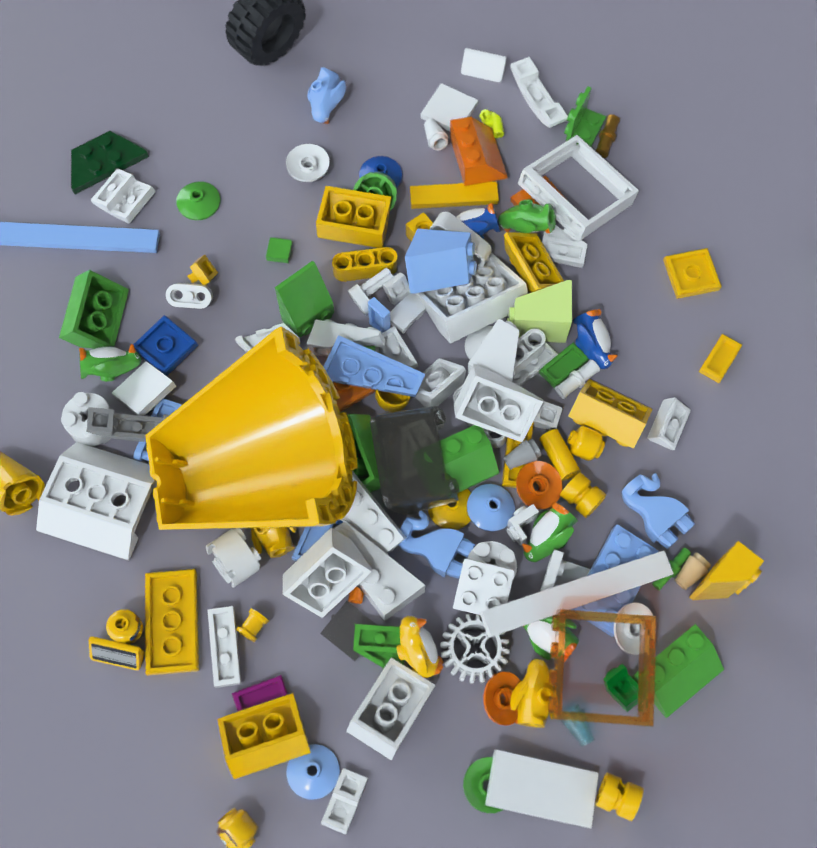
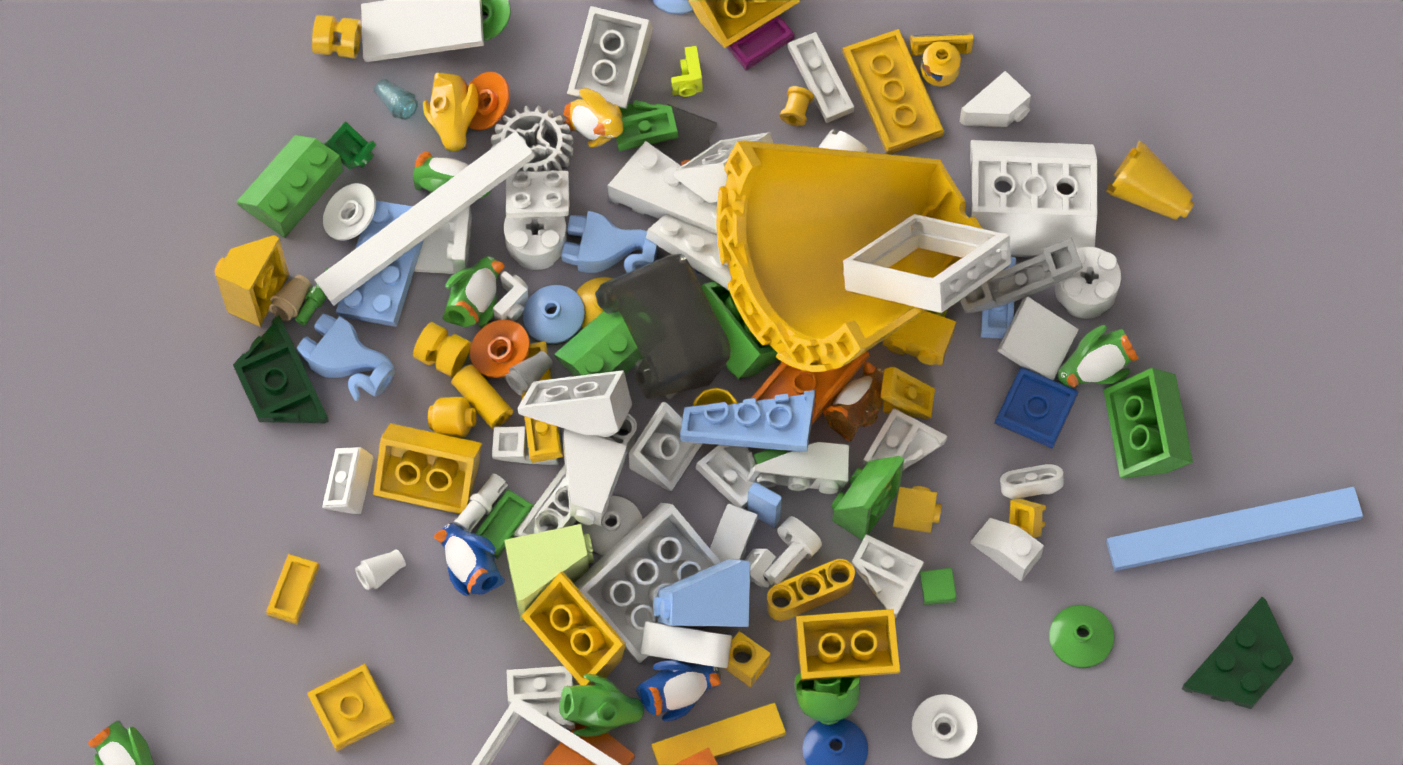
camera: 165 degrees right, 0 degrees up
white slope [91,169,155,224] -> none
clear orange window [548,609,656,727] -> none
none -> dark green wing [233,315,329,423]
none -> white cone [355,549,406,590]
none -> neon yellow bracket [671,46,703,97]
none -> white window [843,214,1011,313]
none -> white wing [852,534,924,618]
none -> yellow brick [893,486,942,533]
none -> white slope [959,71,1031,127]
none -> white slope [970,518,1044,581]

